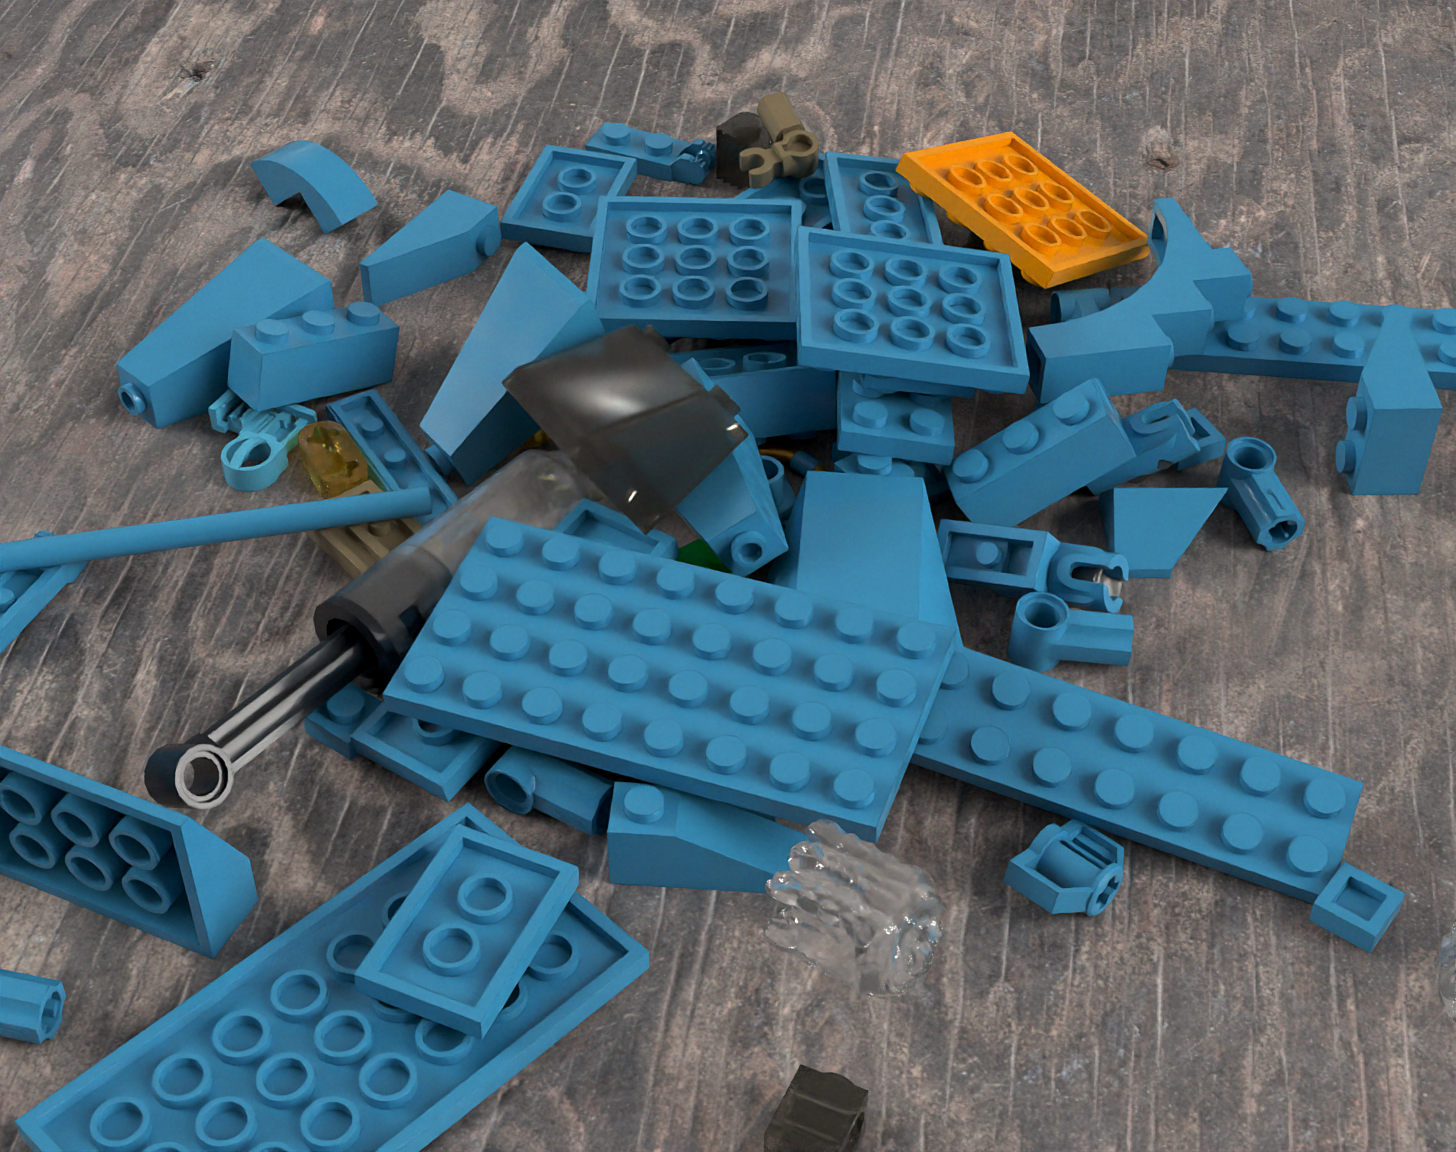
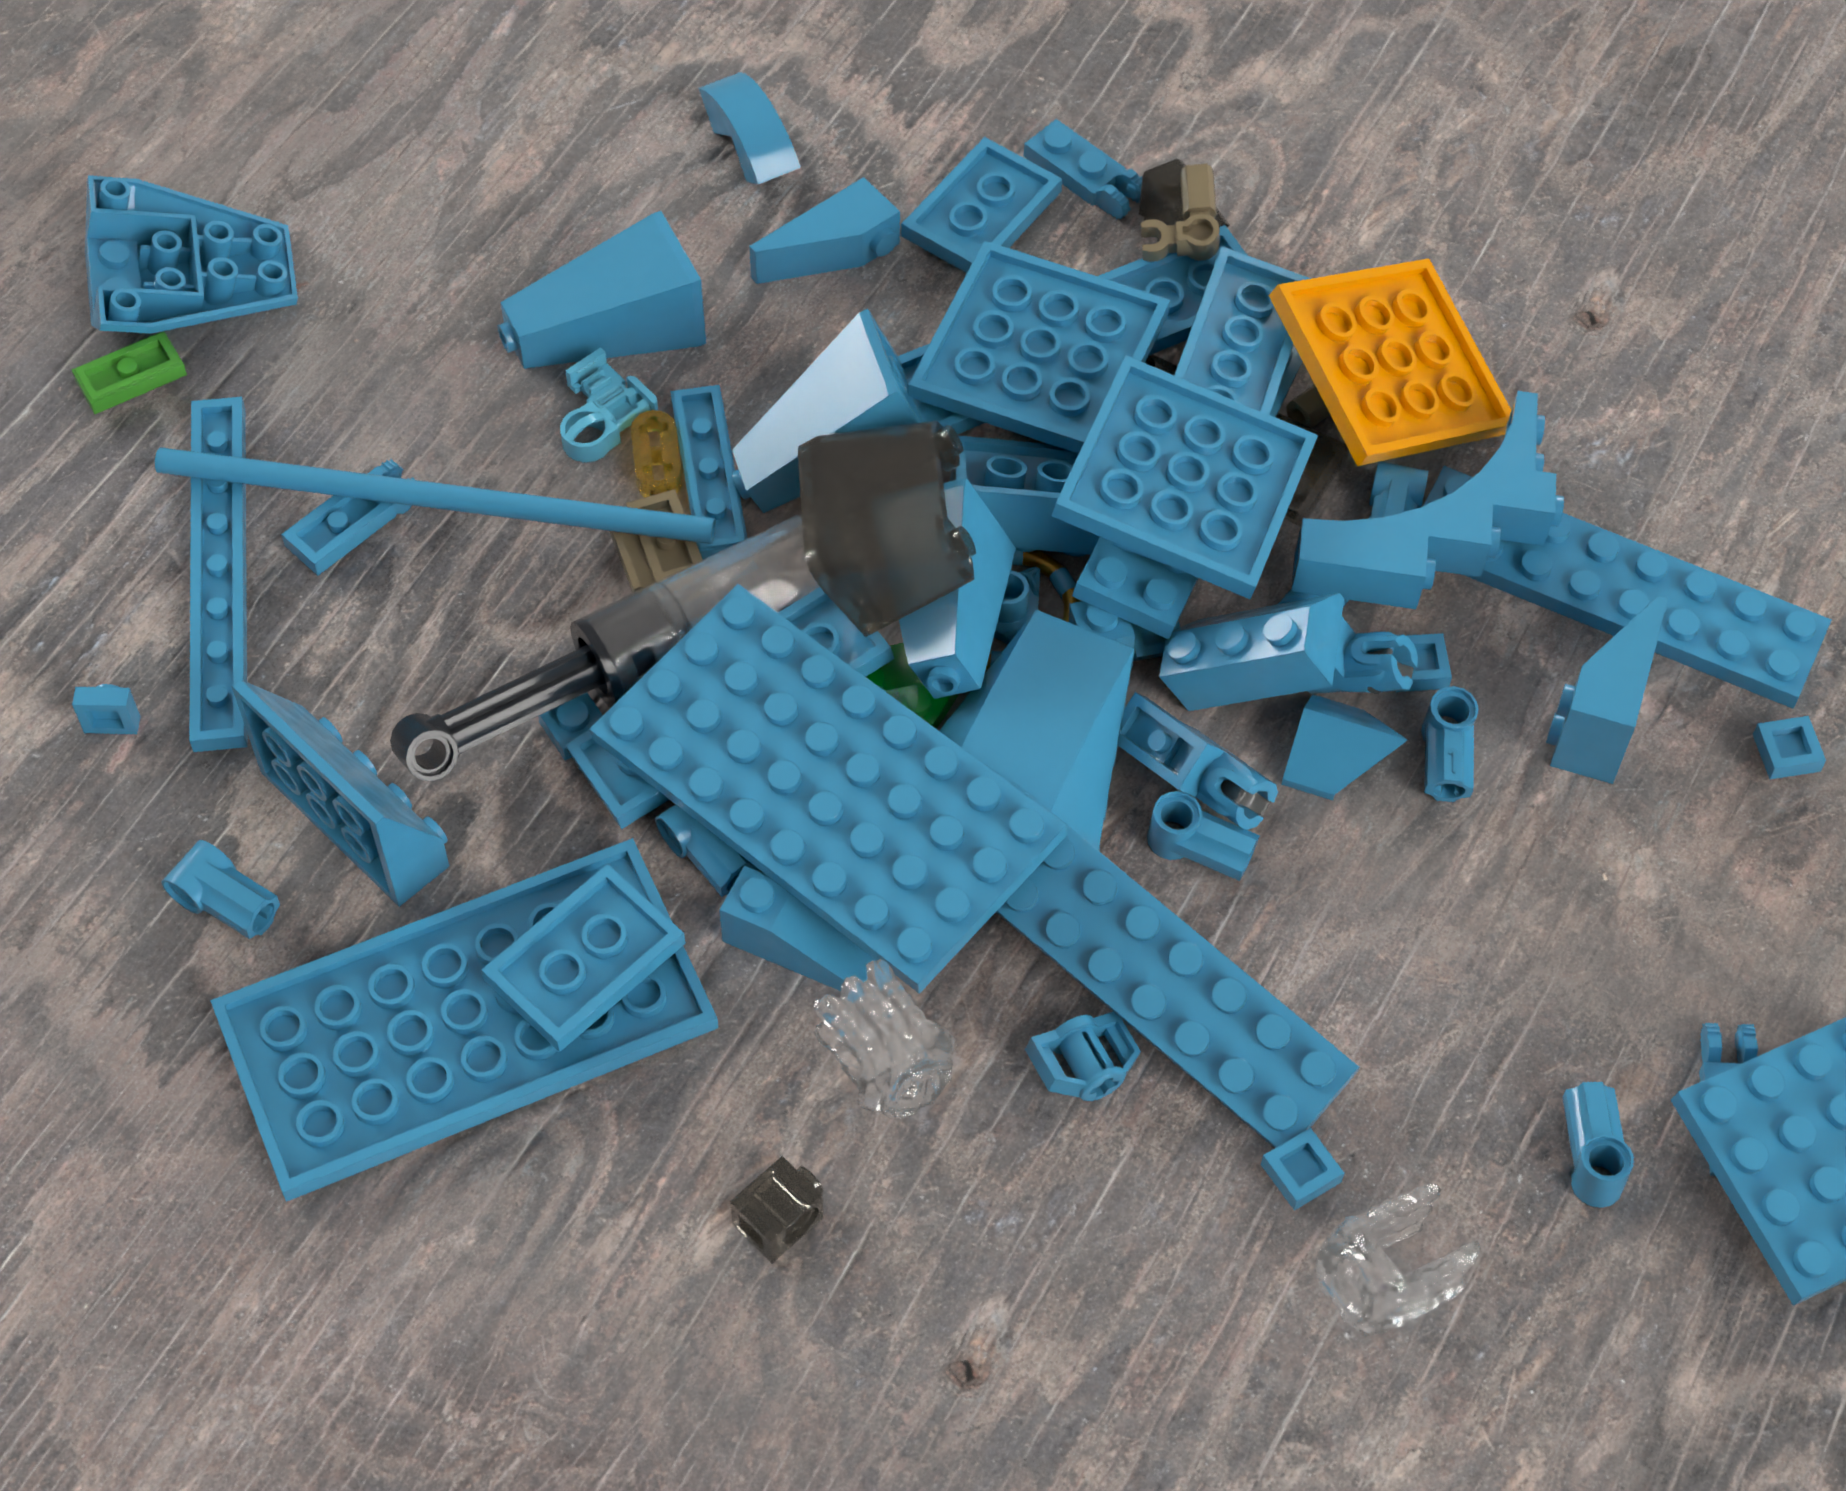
camera: 20 degrees right, 15 degrees up
dark azure brick [227,301,400,412] -> none

